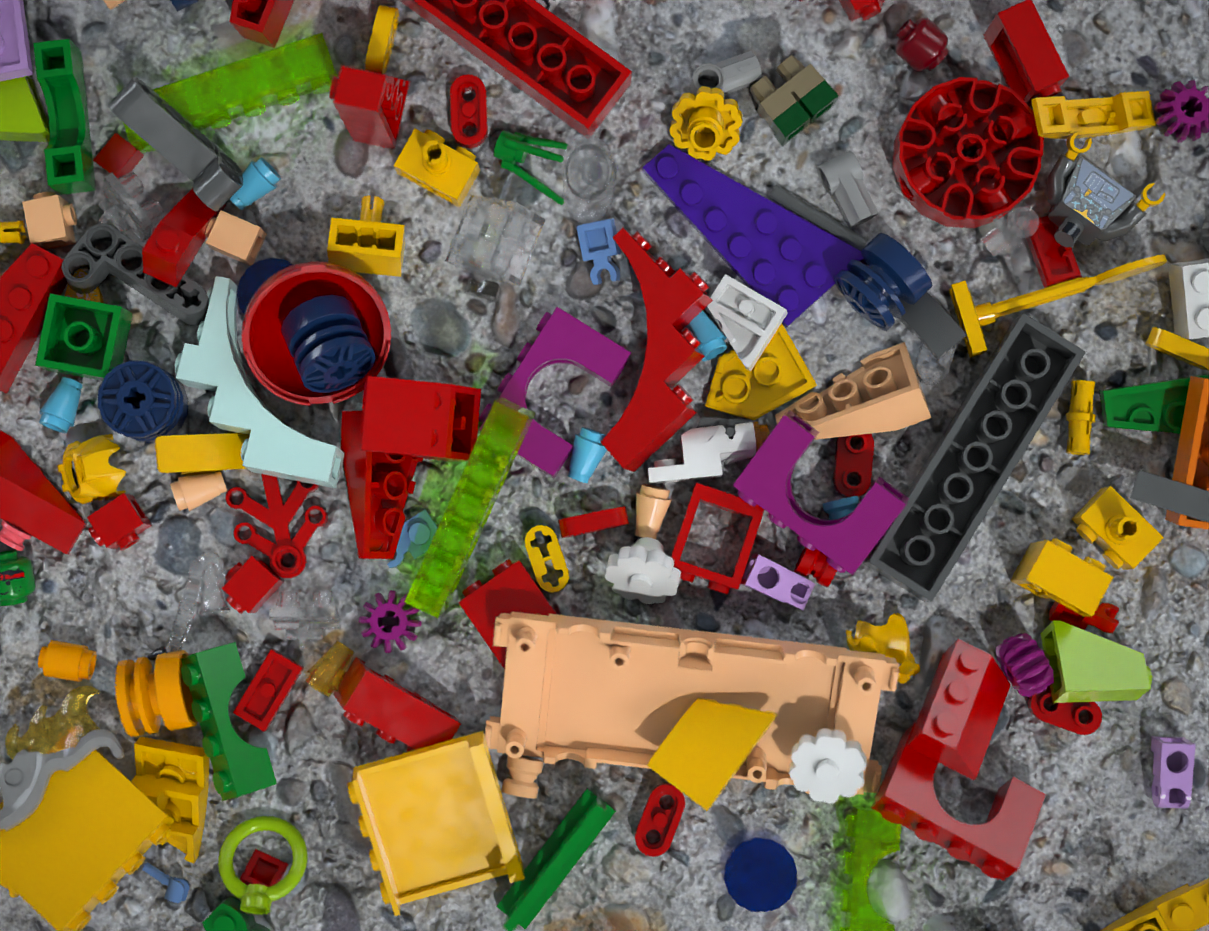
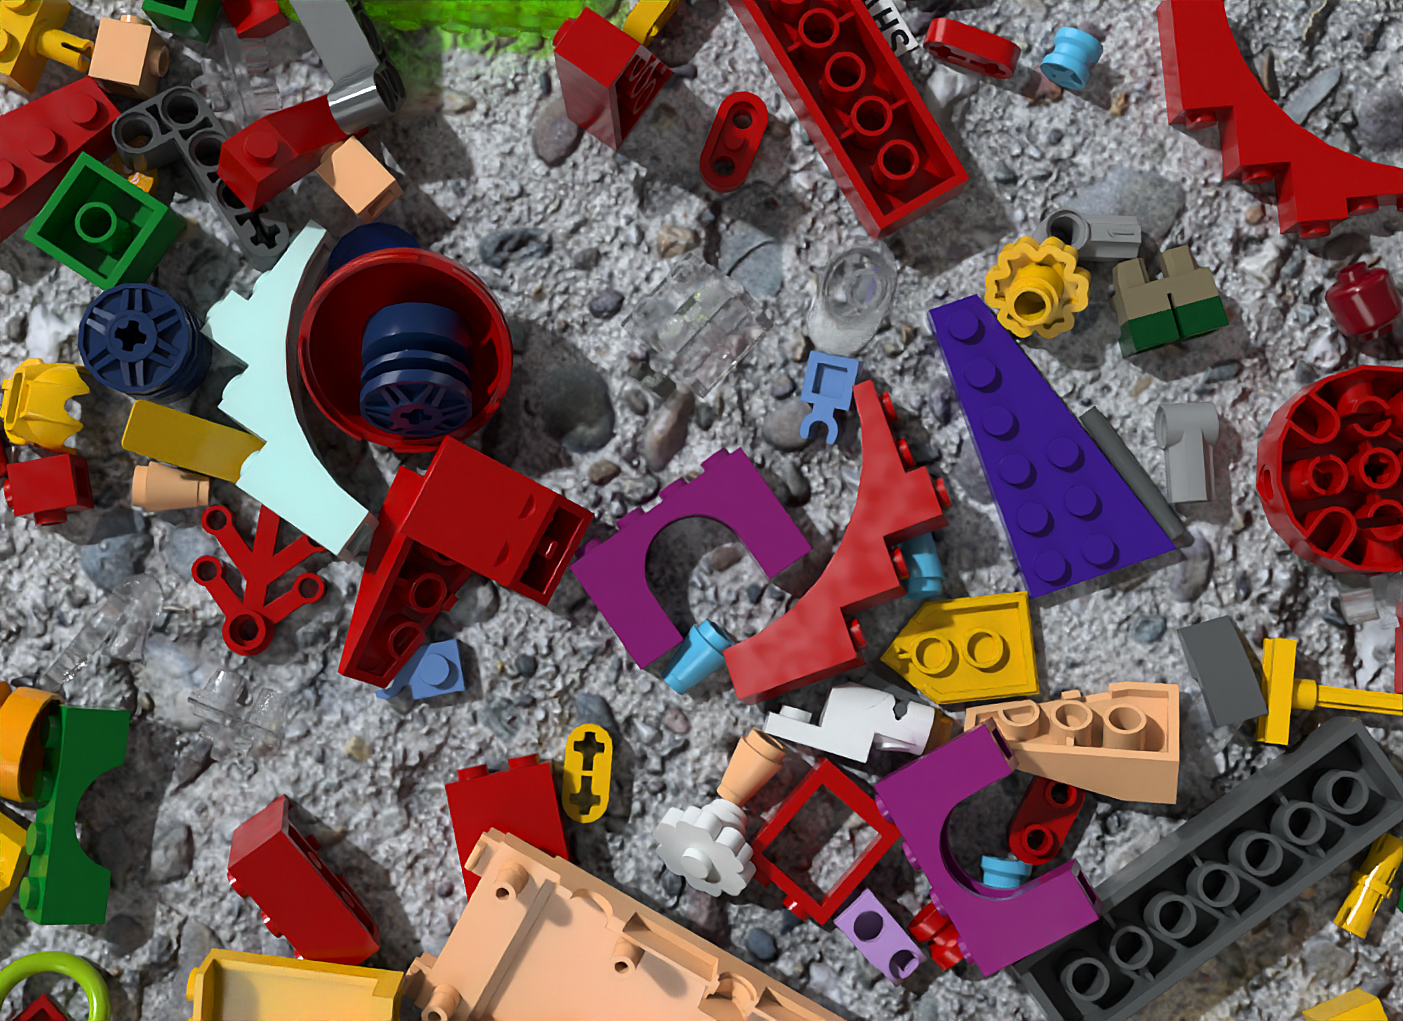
camera: 15 degrees right, 0 degrees up
medium azure cone [39,377,83,433] -> none
red brick [221,556,284,614] -> none
medium azure cone [230,157,281,210] -> none
red plate [233,649,305,732] -> none
clear yellow cone [305,641,355,698] -> none
yellow brick [327,195,405,277] -> none
magenta gear [359,590,422,653] -> none
yellow brick [393,128,480,208] -> none
clear neon green brick [405,397,536,618] -> none
green plant [494,130,569,205] -> none
red beam [558,506,629,538] -> none
white wing [707,274,788,372] -> none
dark blue wheel [834,233,933,331] -> none

